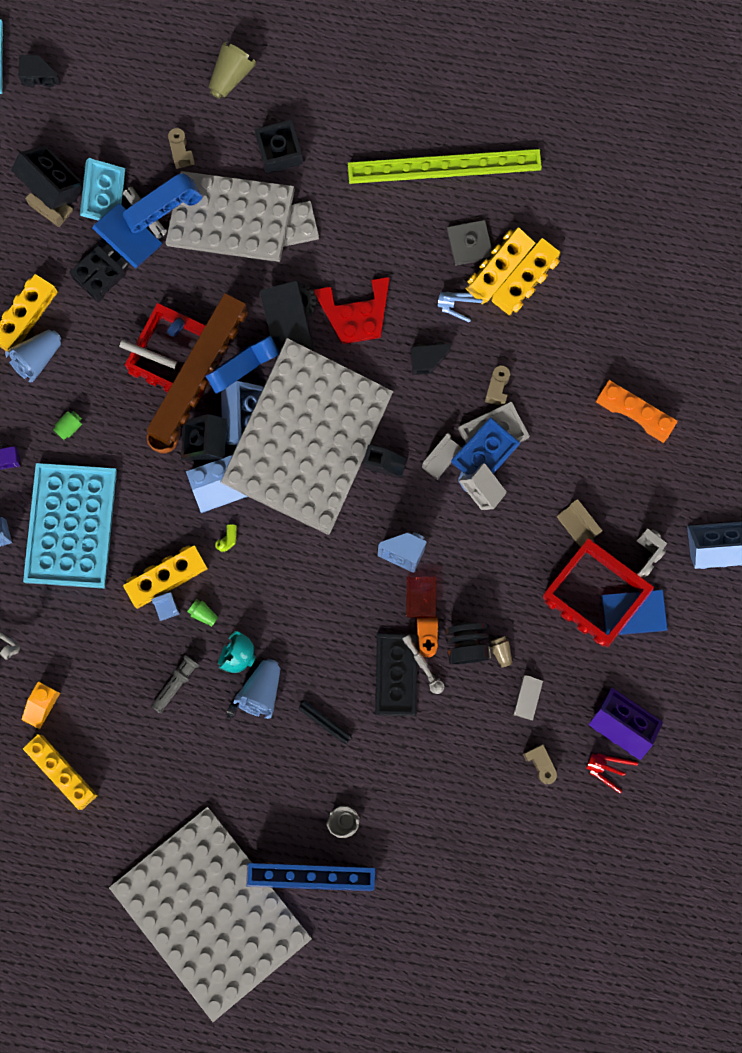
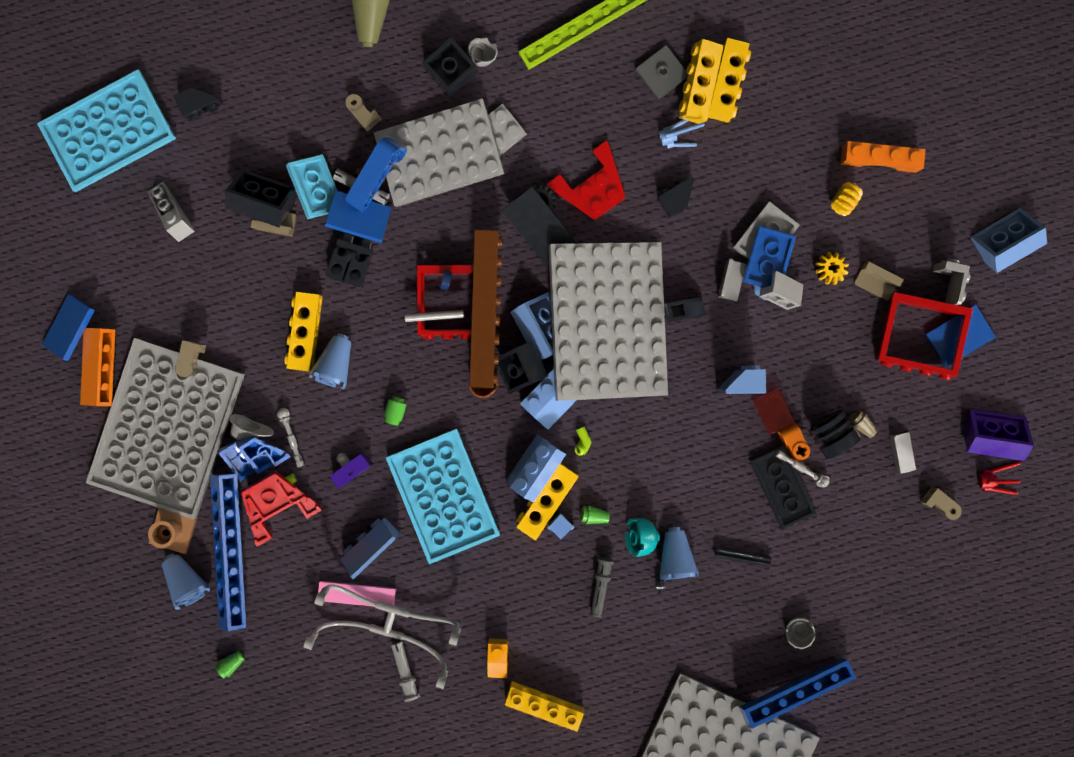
camera: 25 degrees left, 10 degrees up
blue beam [206,335,280,393] -> none
dark tan leg [485,366,510,406] -> none
none -> light grey hair [466,37,498,67]
none -> medium blue slope [506,434,566,502]
none -> yellow gear [815,252,849,285]
none -> yellow gear [831,182,862,216]

